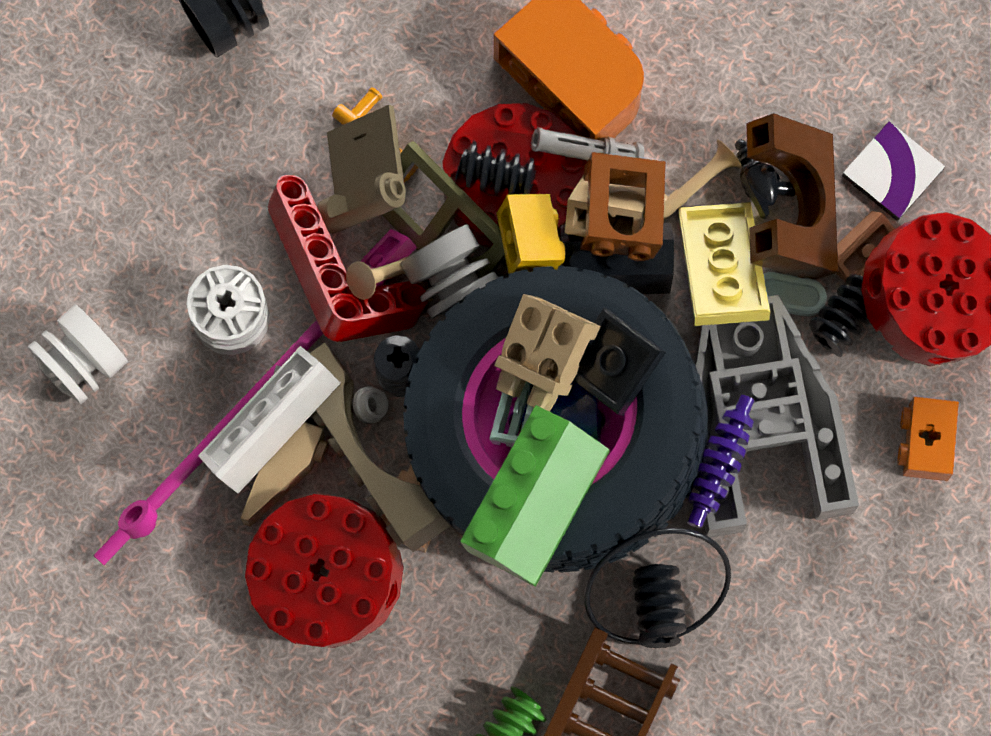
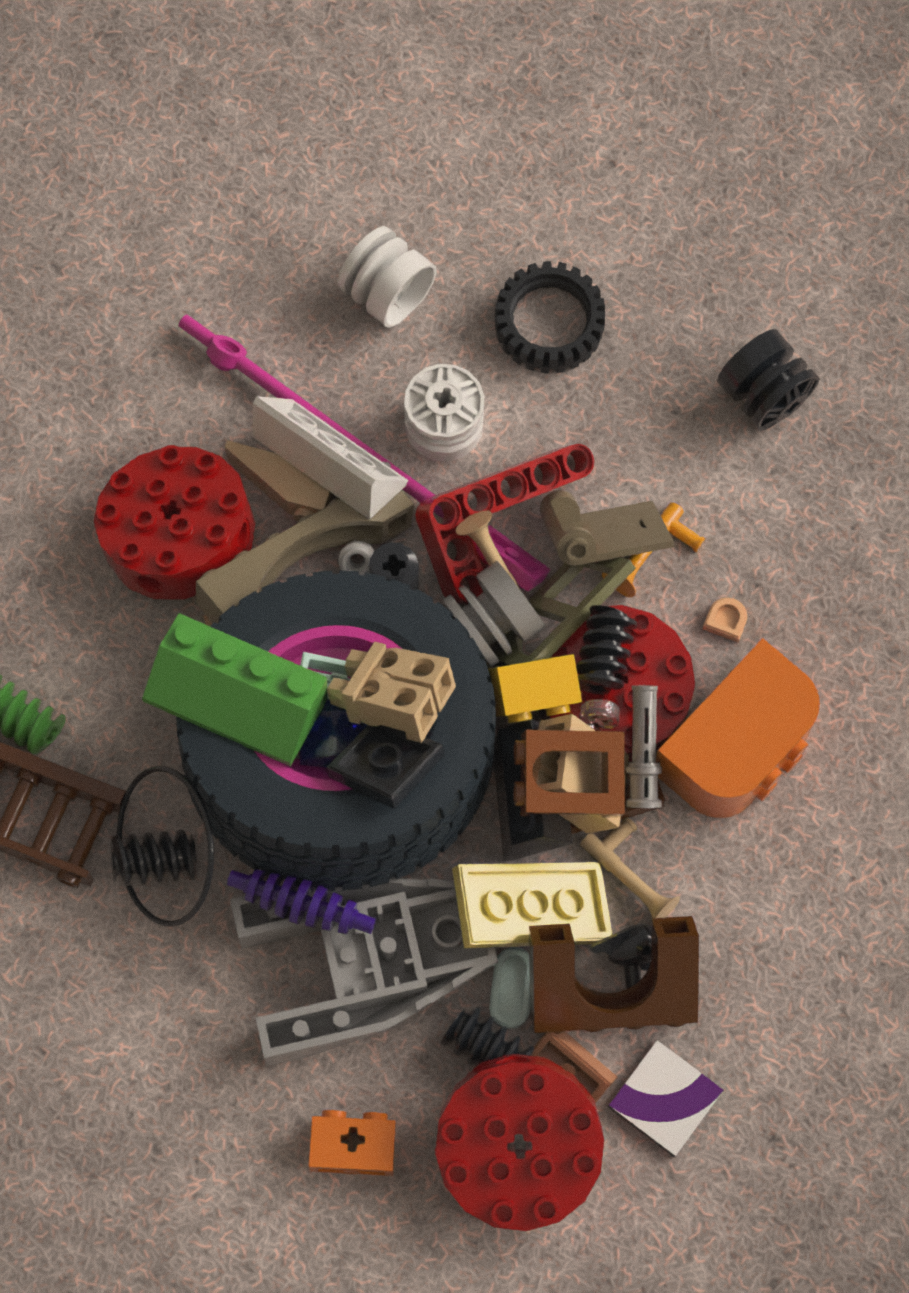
camera: 85 degrees right, 5 degrees down
none -> black tyre [495,261,606,373]
none -> clear tile [579,700,620,730]
none -> light nougat tile [702,598,747,643]

